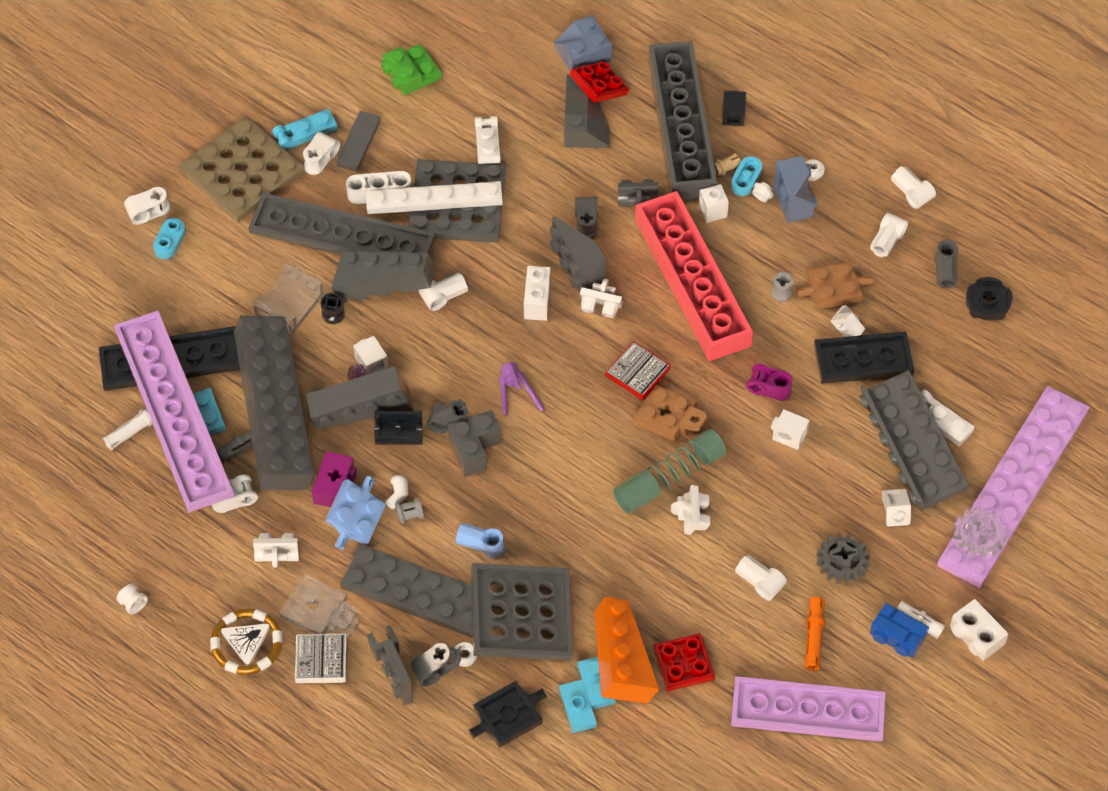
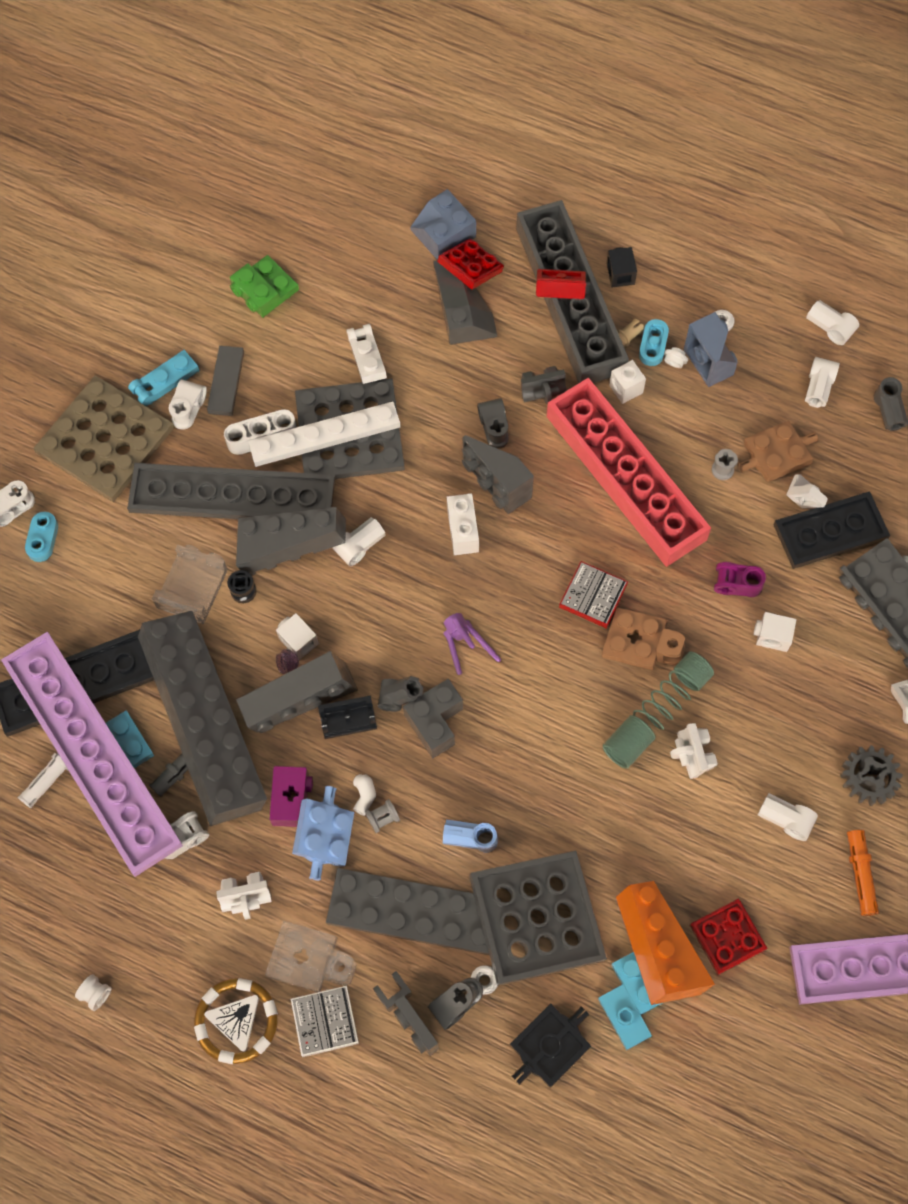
camera: 10 degrees left, 10 degrees up
white hips [580,278,623,318] -> none
none -> red slope [536,269,586,299]

